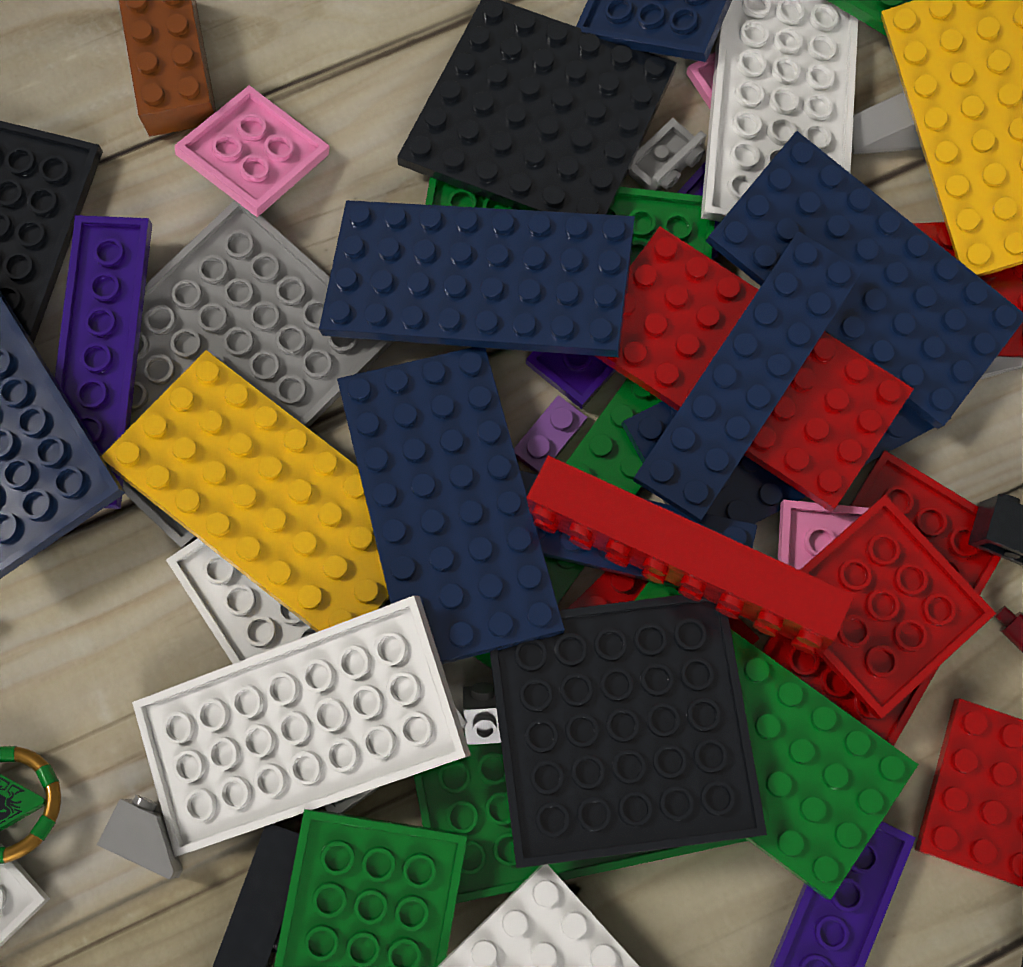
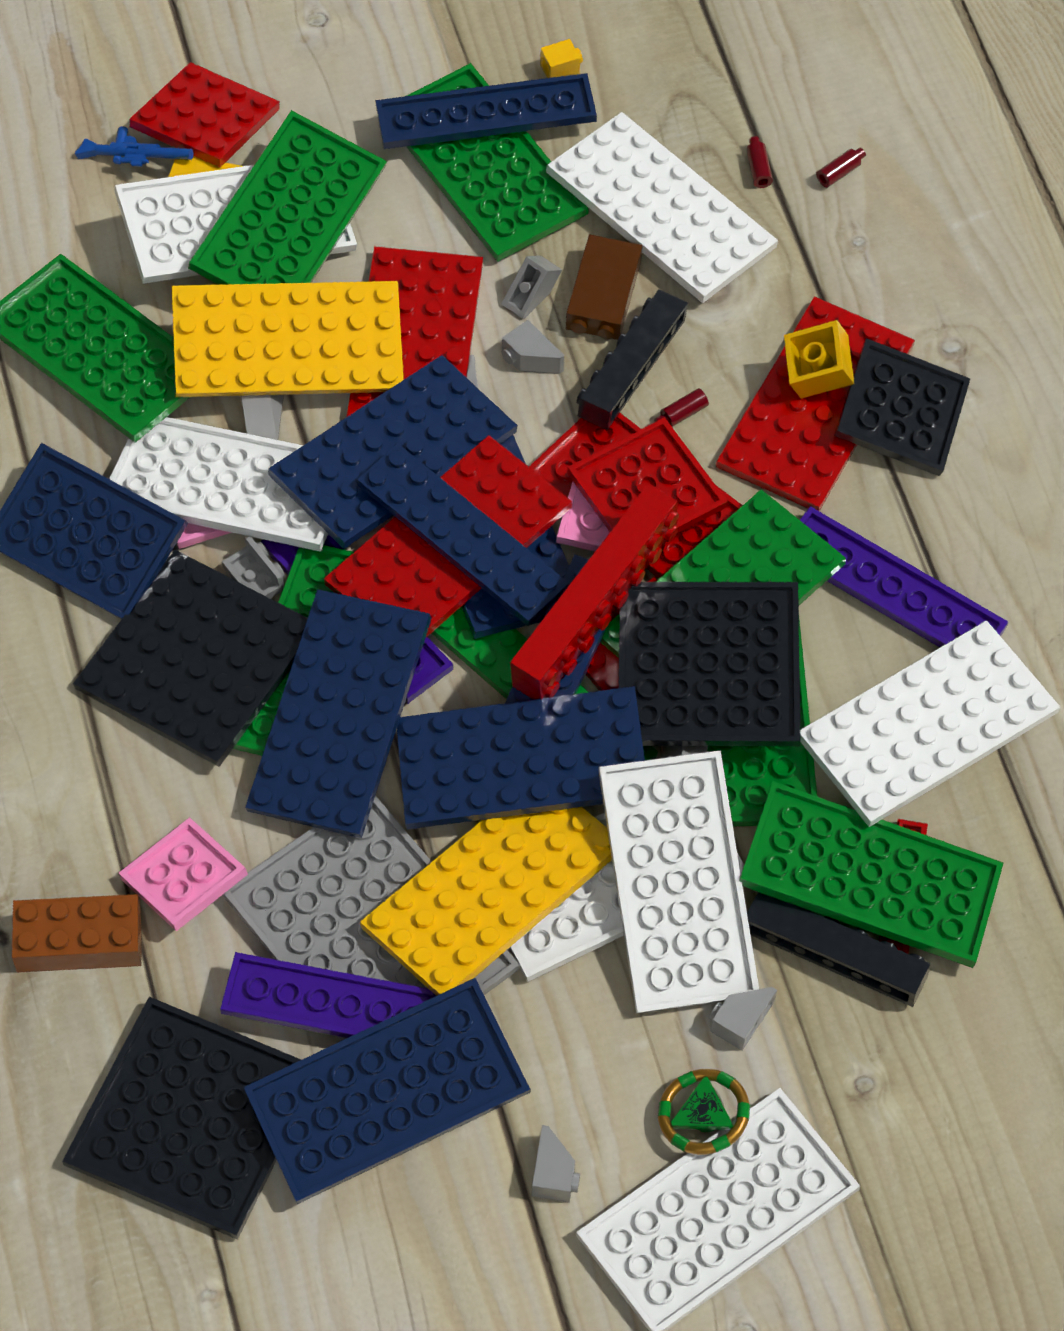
camera: 80 degrees left, 15 degrees down
medium lavender plate [514,395,587,474] -> none

